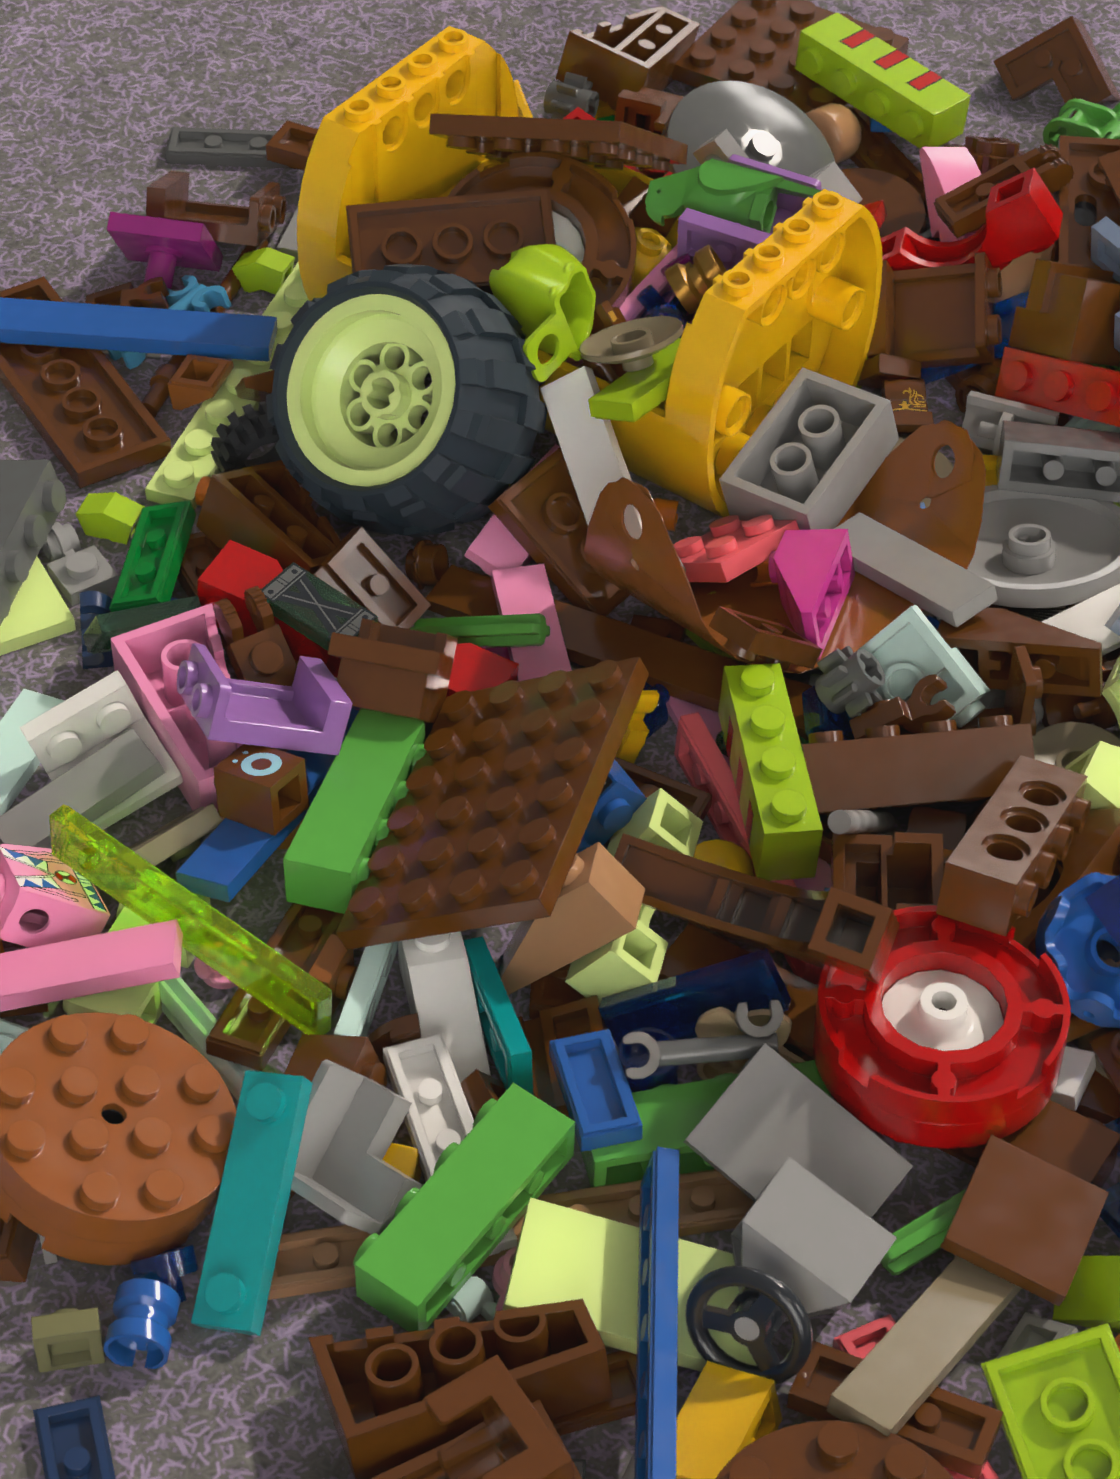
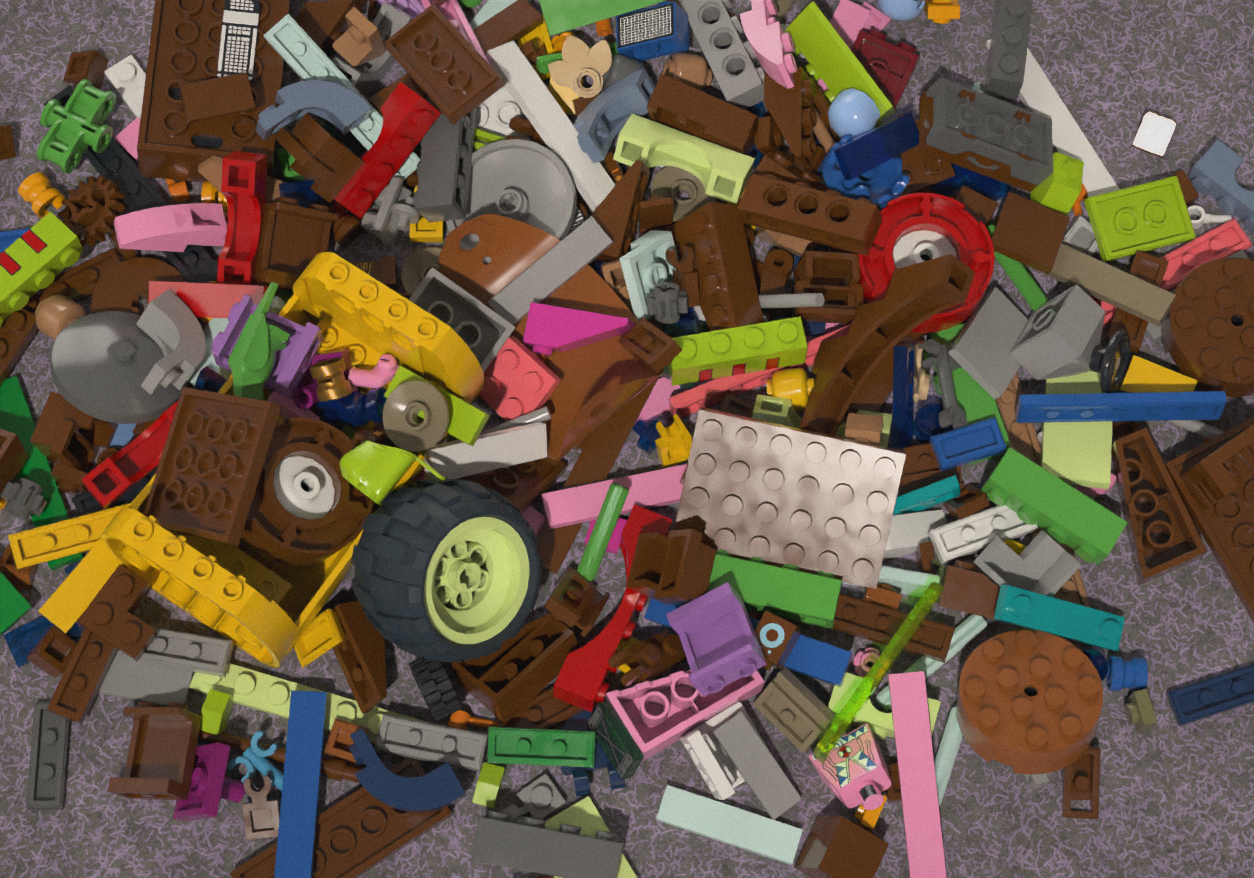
camera: 95 degrees left, 25 degrees up
tile [261,562,378,651] -> none
reddish brown tile [346,187,556,293] -> none
reddish brown hinge [933,143,1075,238] -> none
none -> light orange wheel [18,172,65,218]
none -> dark blue arch [348,728,467,813]
none -> light grey tile [375,714,488,772]

